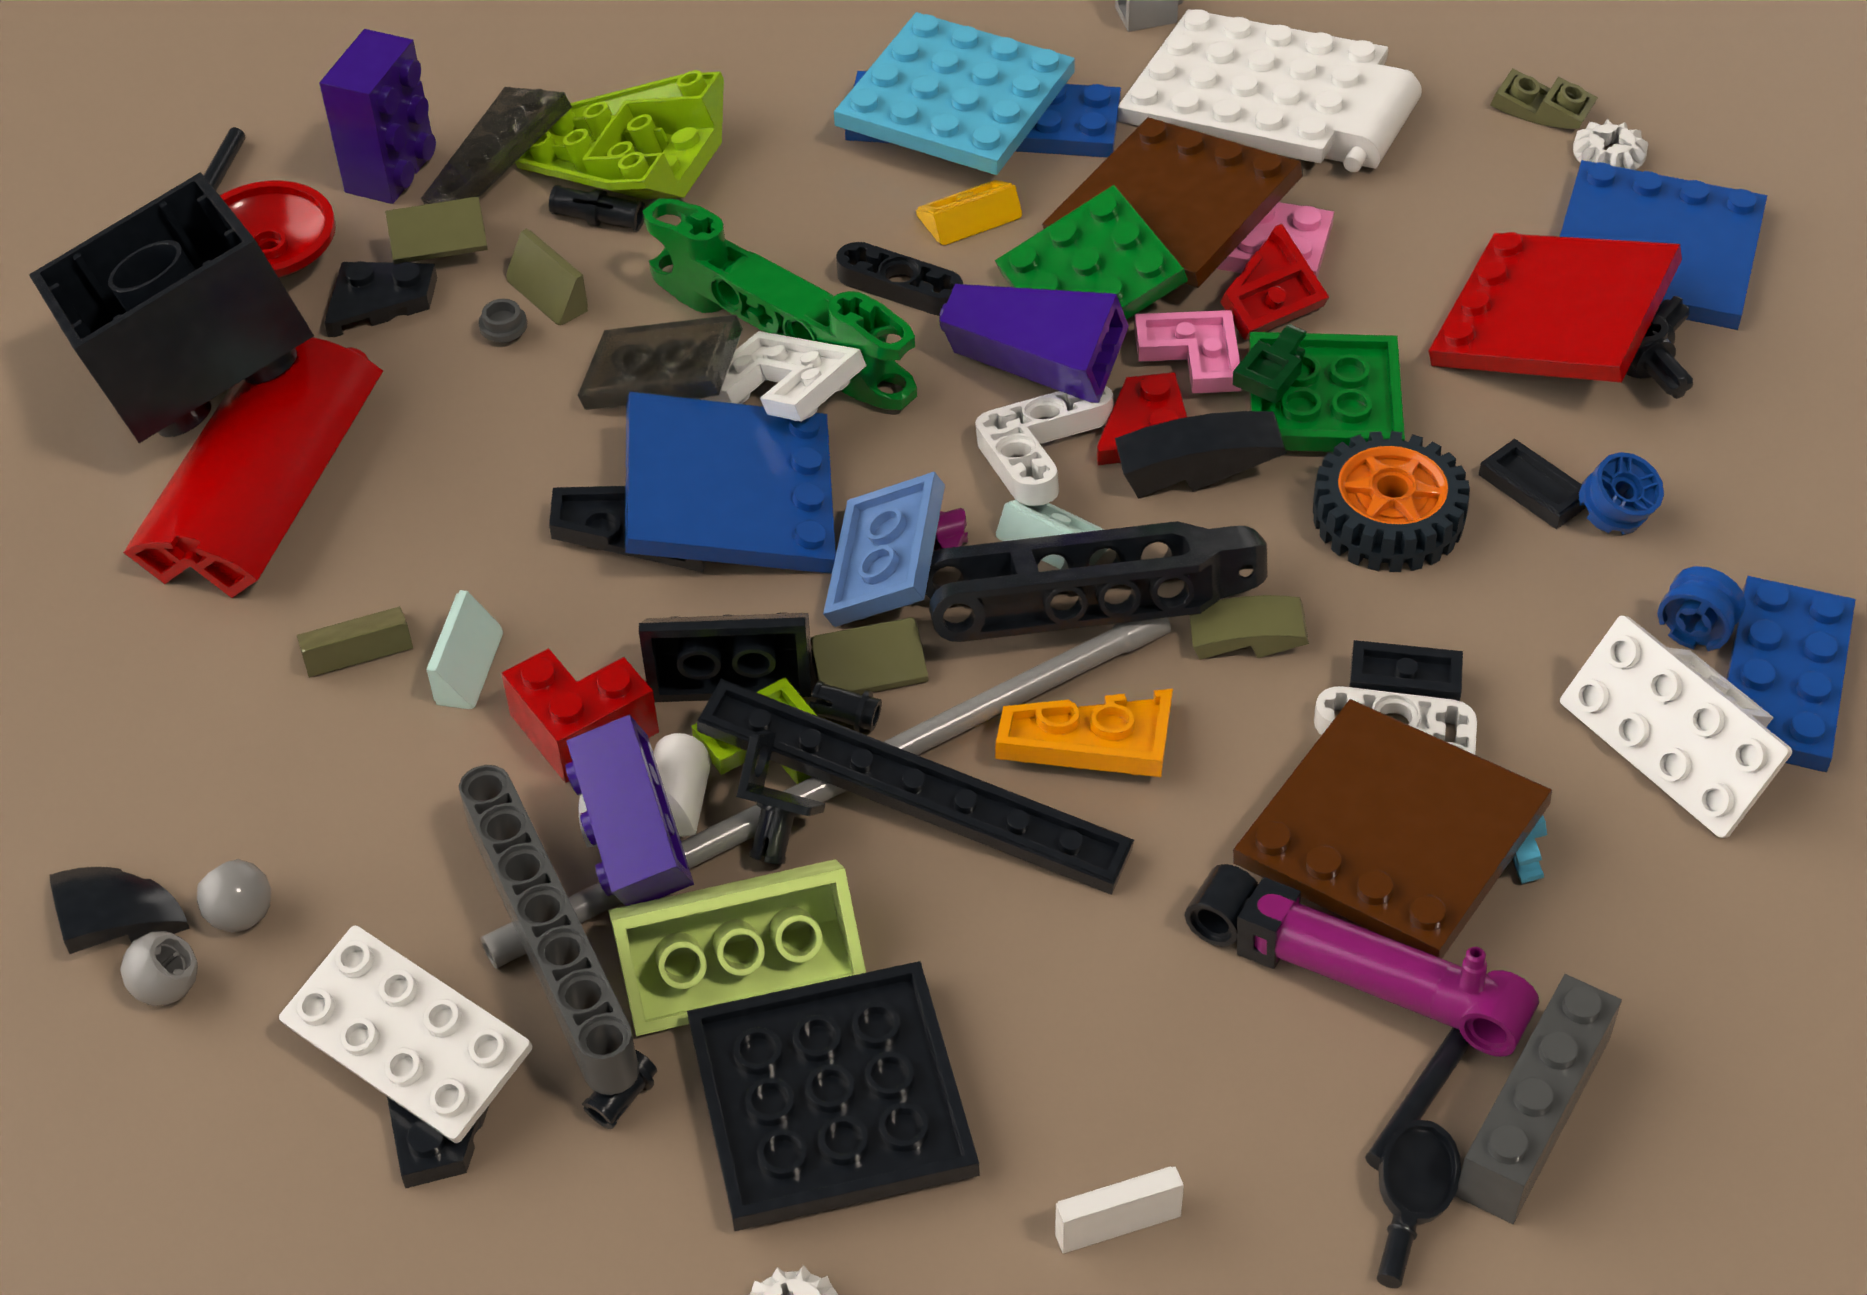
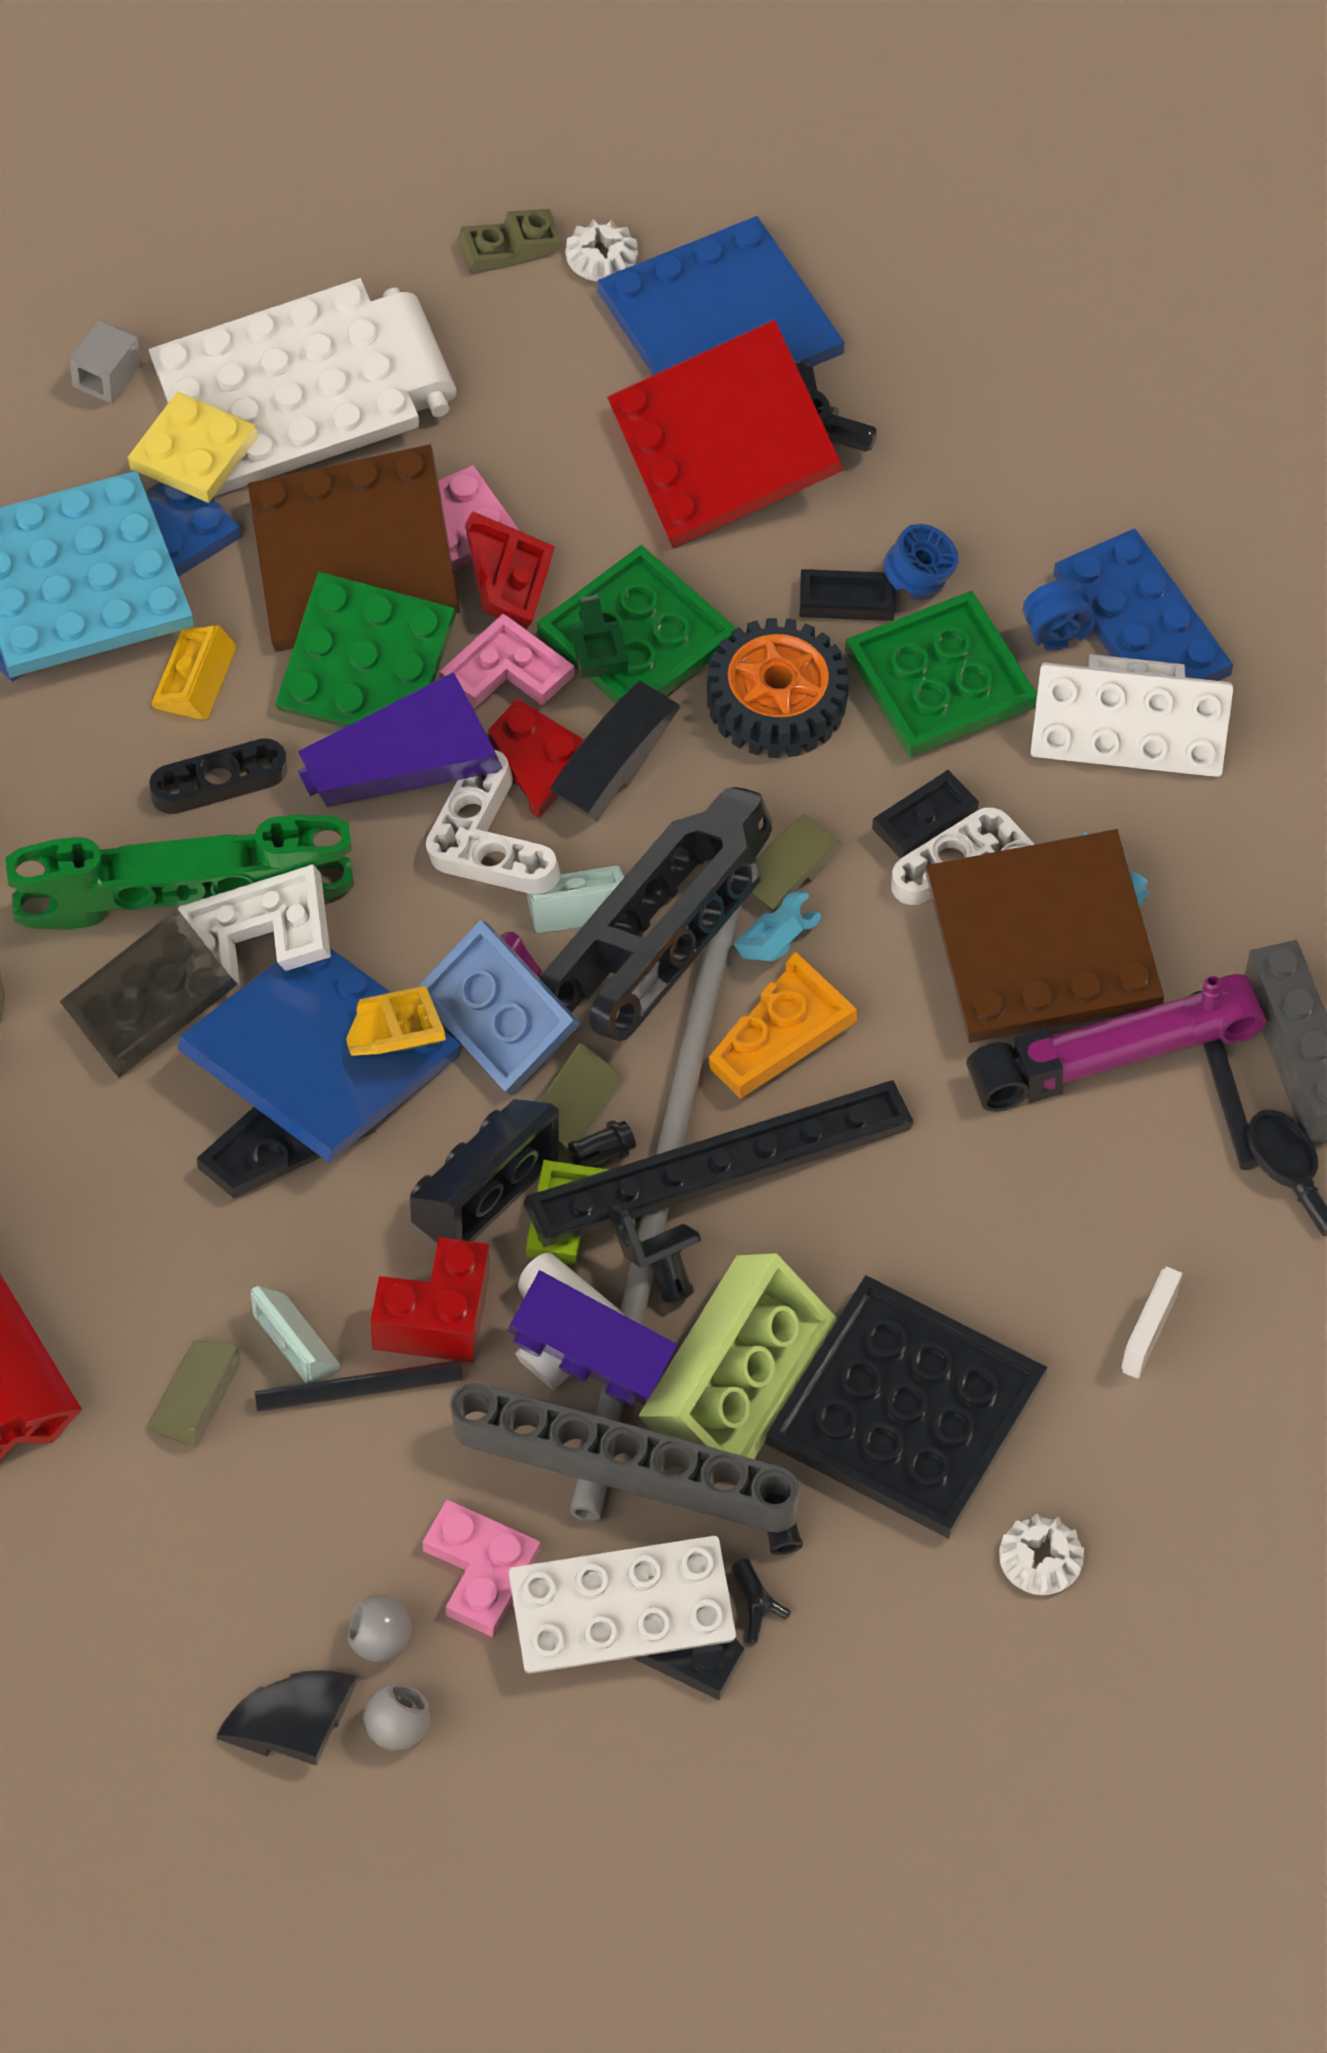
camera: 50 degrees left, 10 degrees up
none -> light yellow plate [127,391,258,503]
none -> black bar [254,1360,463,1412]
none -> yellow slope [346,986,446,1056]
none -> bright pink plate [422,1499,541,1637]
none -> black bar [731,1558,791,1644]
none -> medium azure plate [733,891,822,961]
none -> green plate [845,590,1037,757]

